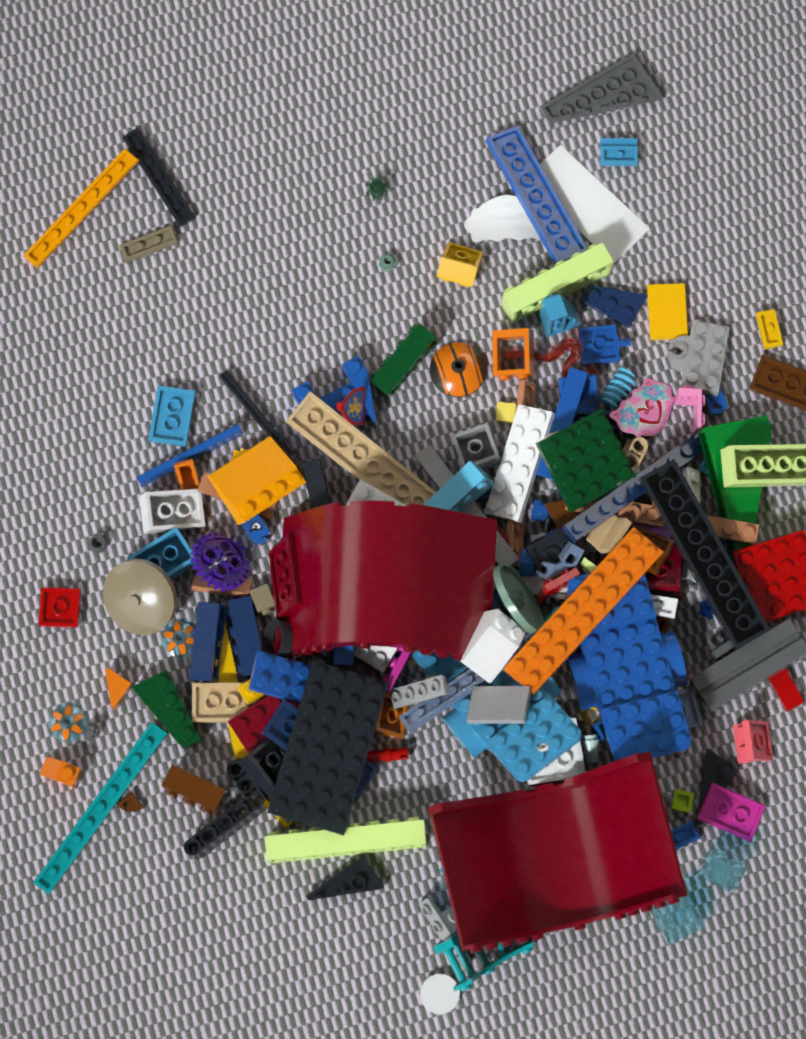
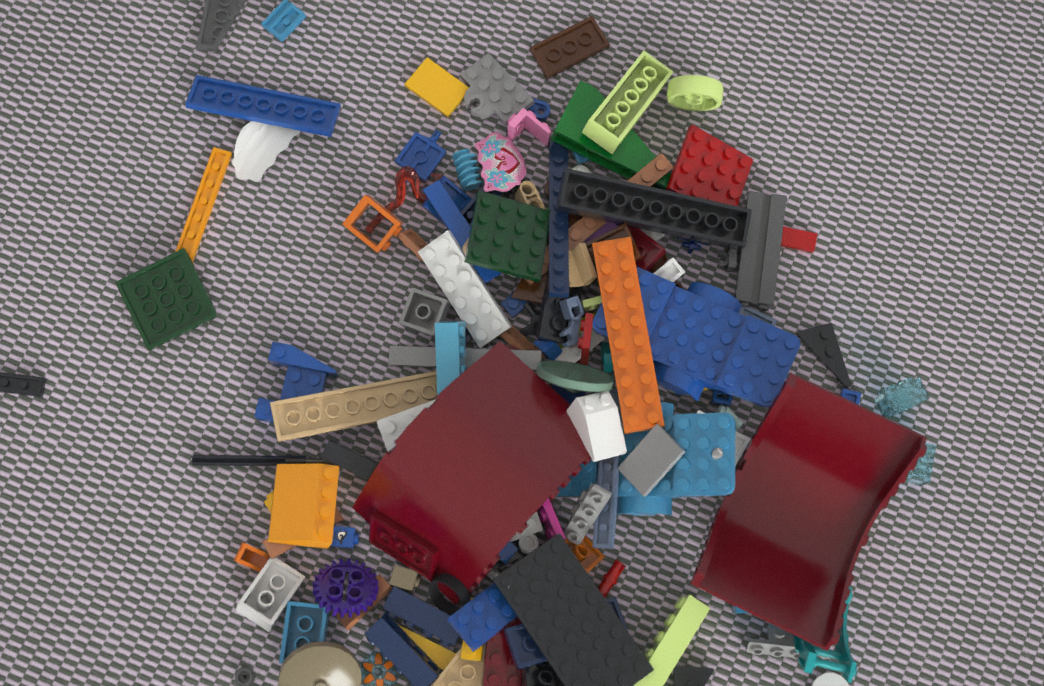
camera: 55 degrees left, 0 degrees up
dark tan tile [119,225,178,264] -> none
blue tile [137,424,243,488] -> none
dark azure plate [148,386,196,447] -> none
shield [336,387,365,426] -> none
clear green gear [366,177,388,201] -> none
dark green wedge [371,323,441,397] -> none
sand green plate [379,253,397,271] -> none
orange dish [430,342,486,398] -> none
yellow slope [437,242,484,287] -> none
light yellow tile [496,402,516,423] -> none
yellowish green brick [501,242,614,324] -> none
dark azure wedge [539,294,581,338] -> none
white sticker [540,145,650,263] -> none
dark blue wing [580,285,648,329] -> none
lime plate [671,789,694,813] -> none
dark pink tile [696,782,766,842] -> none
coral bracket [733,720,773,764] -> none
yellow plate [755,309,783,350] -> none
none -> dark green plate [115,248,219,351]
none -> light orange tile [175,147,232,262]
none -> white tile [518,534,539,554]

